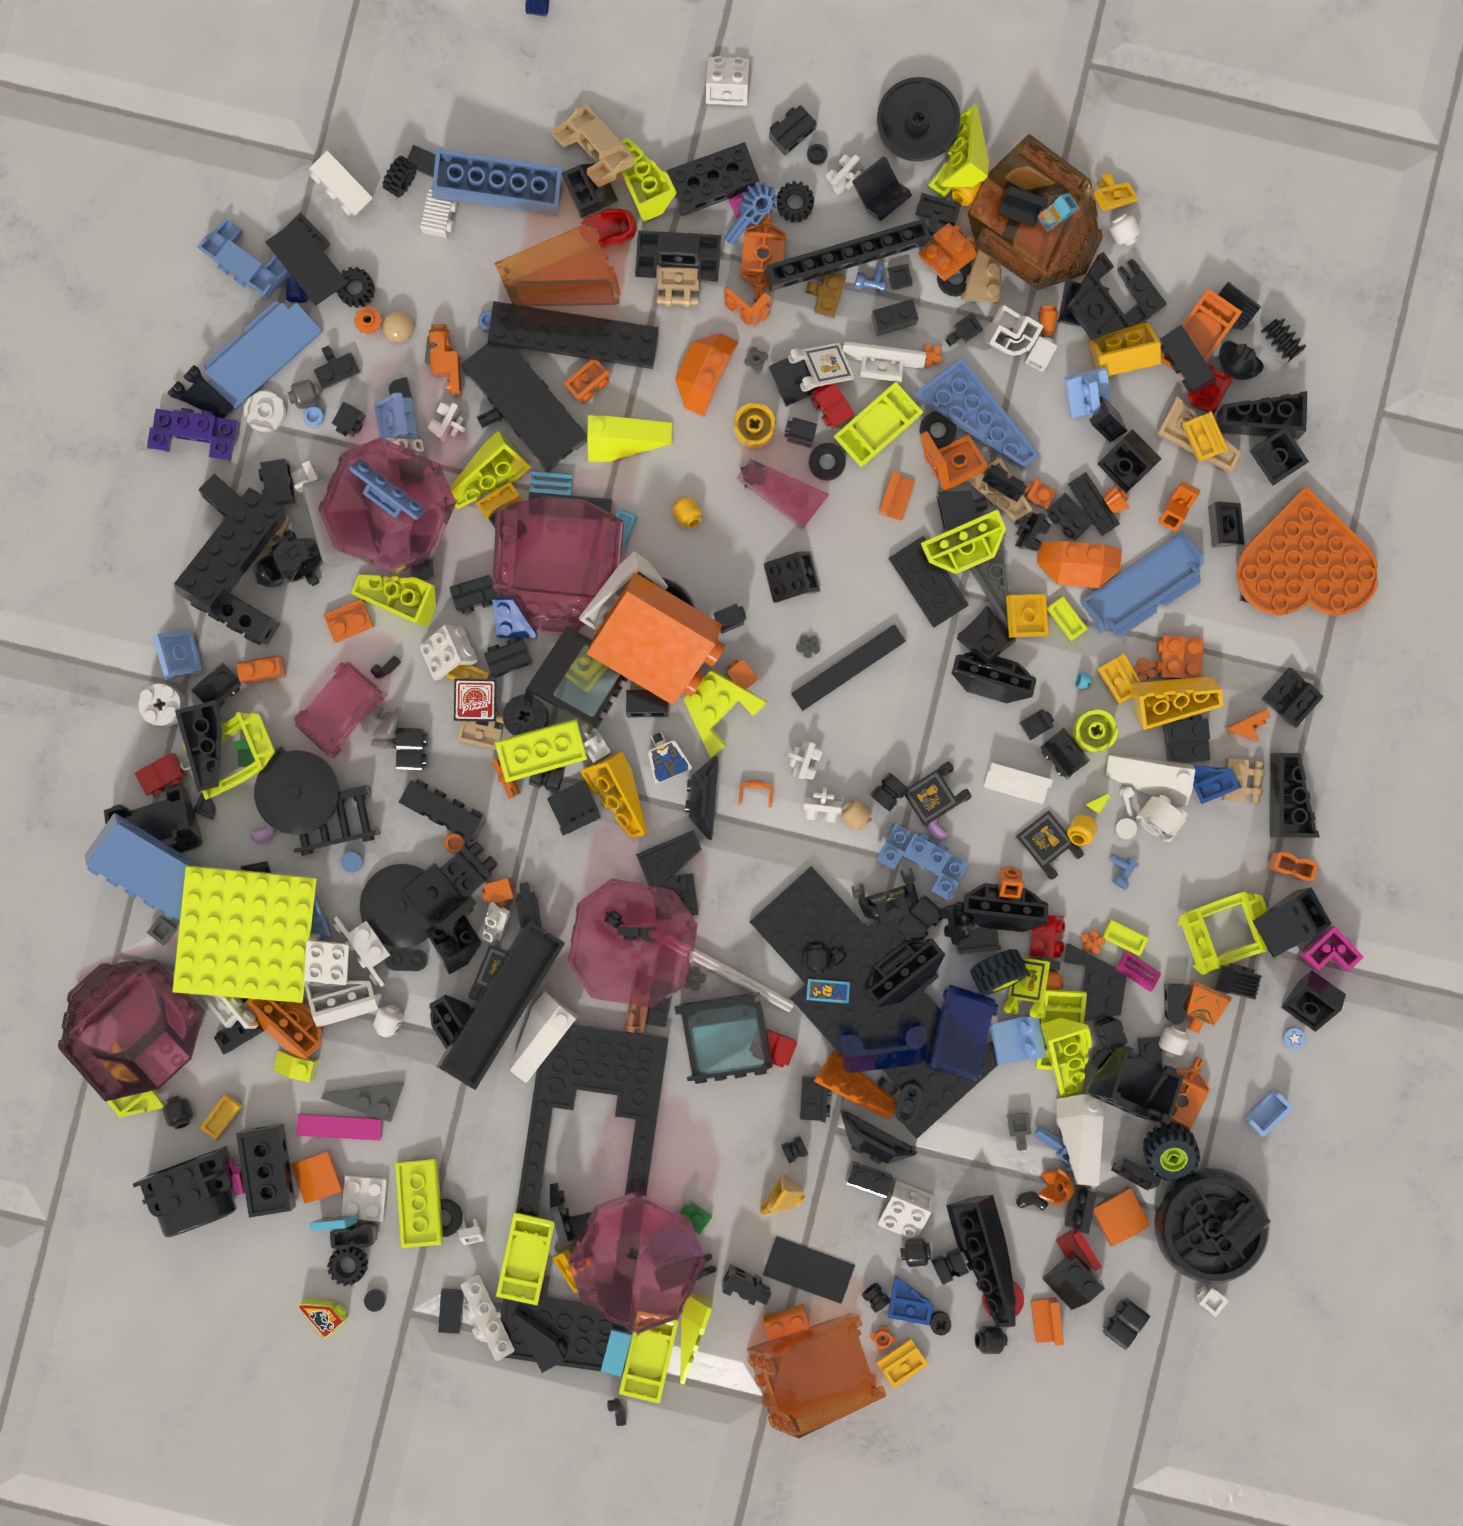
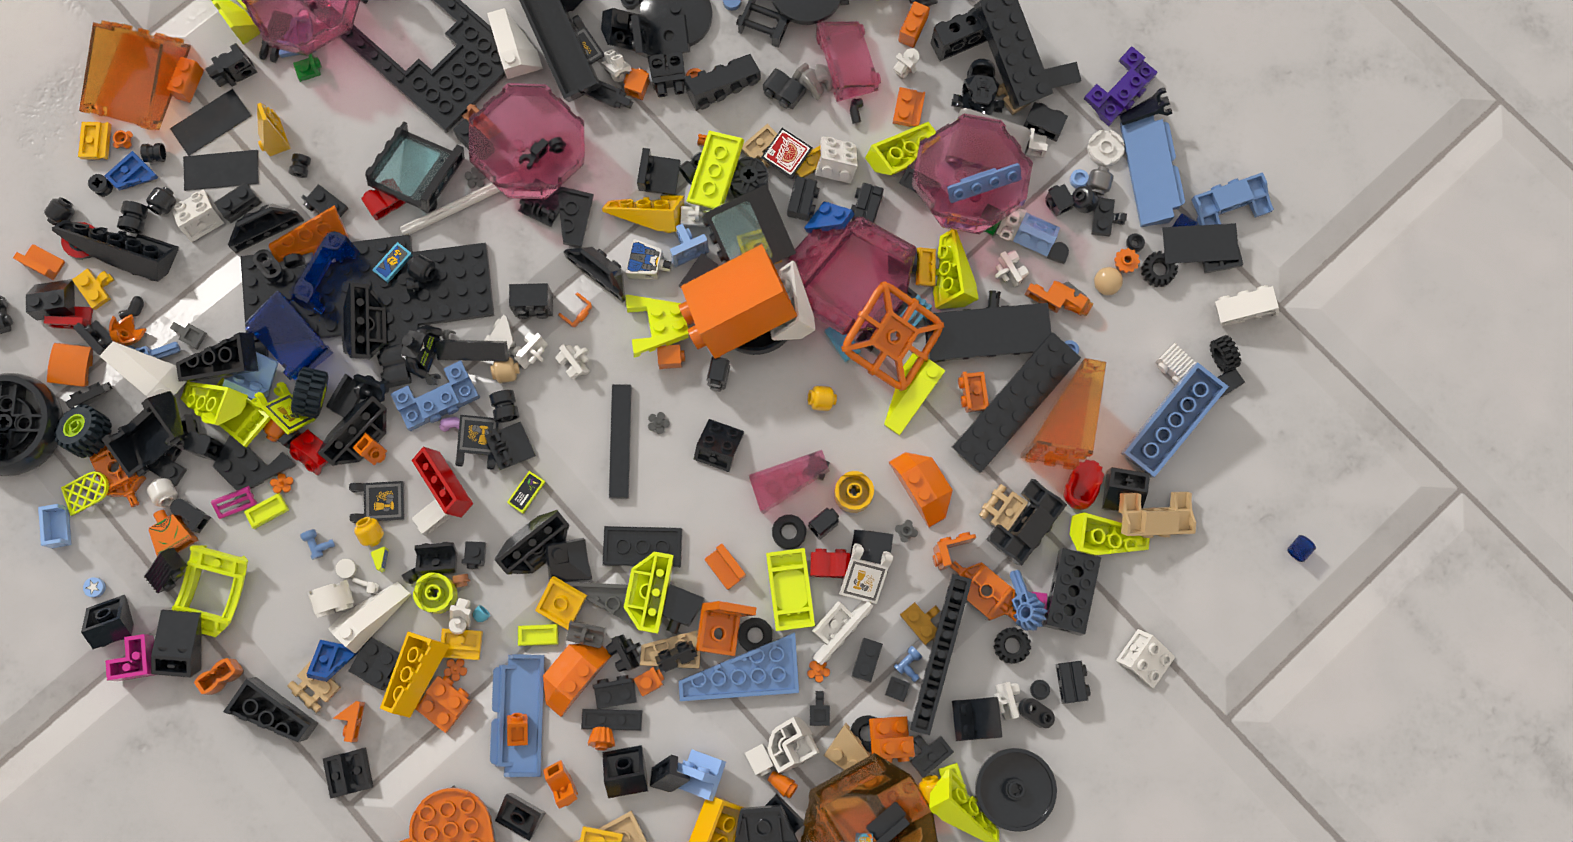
camera: 115 degrees right, 10 degrees down
none -> neon yellow window [61,471,109,516]
none -> yellow plate [72,268,114,310]
none -> black wedge [176,332,259,382]
none -> black piece [183,150,259,191]
none -> black hinge [401,568,419,584]
none -> red brick [411,446,473,518]
none -> black tile [435,340,509,361]
none -> white hips [449,598,471,634]
none -> nougat plate [452,574,471,588]
none -> white slope [484,315,516,357]
none -> black hinge [485,421,536,470]
none -> tile [507,471,546,514]
none -> orange bracket [507,713,528,746]
none -> black brick [509,283,553,319]
none -> dark grey hips [566,620,605,648]
none -> light blue bracket [670,223,709,267]
none -> orange plate [841,281,944,391]
none -> white hips [893,48,920,79]
none -> black plate [1018,698,1055,728]
none -> black head [1072,186,1099,213]
none -> black plate [1126,233,1145,252]

